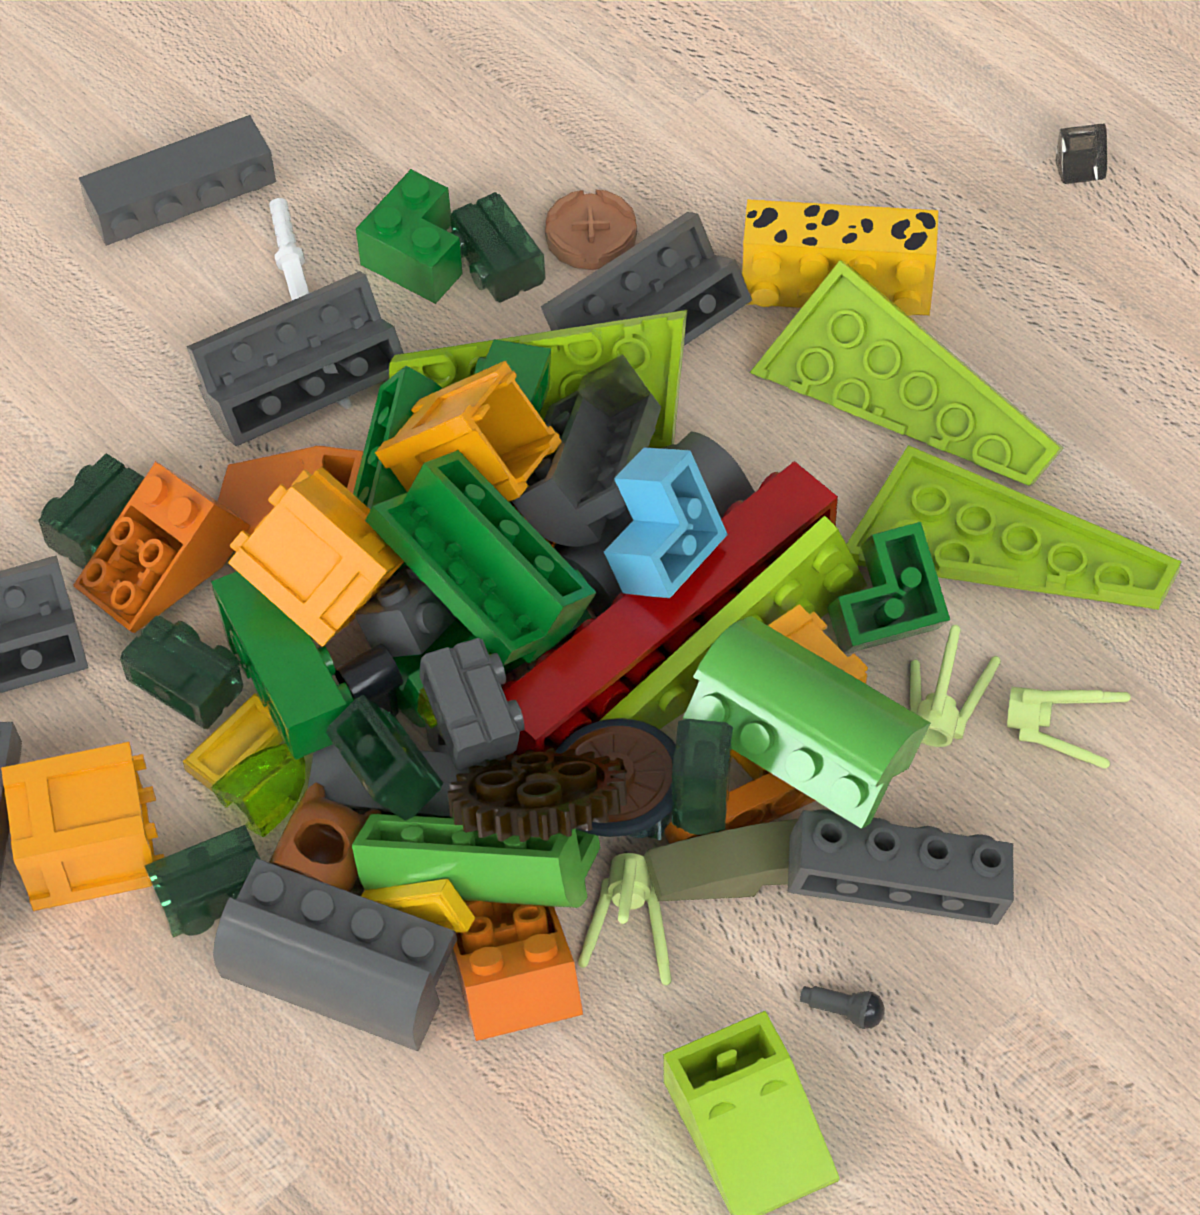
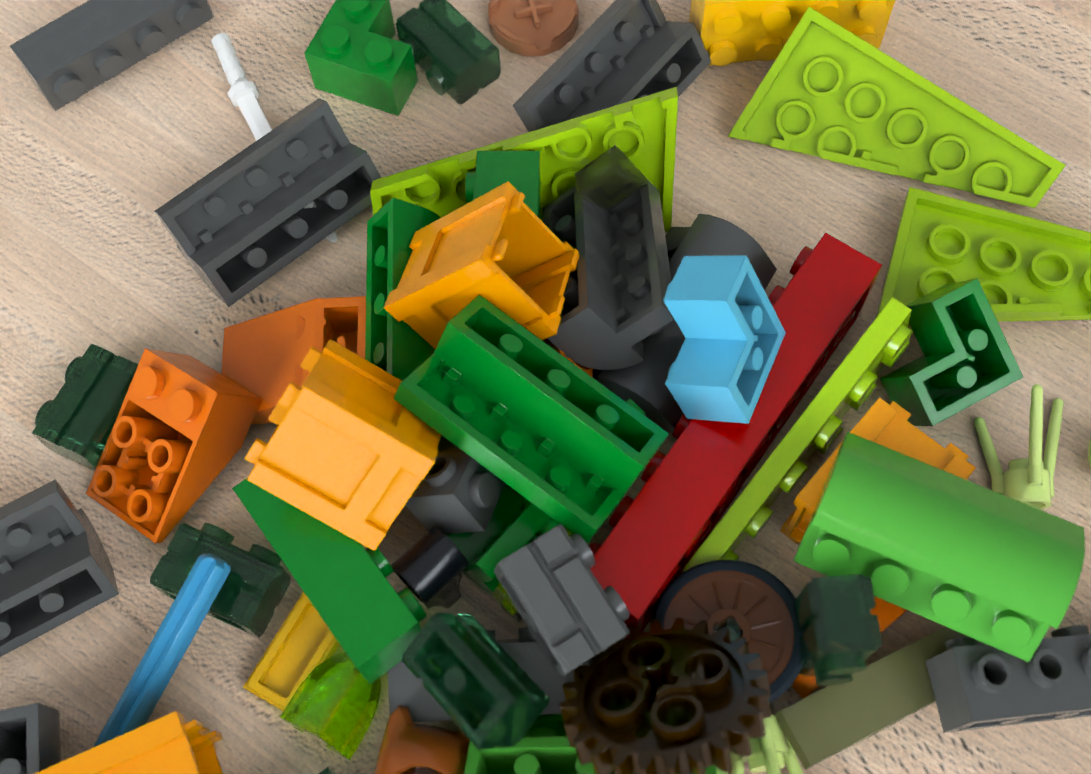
camera: 10 degrees left, 10 degrees up
none -> dark azure axle [93,553,230,747]

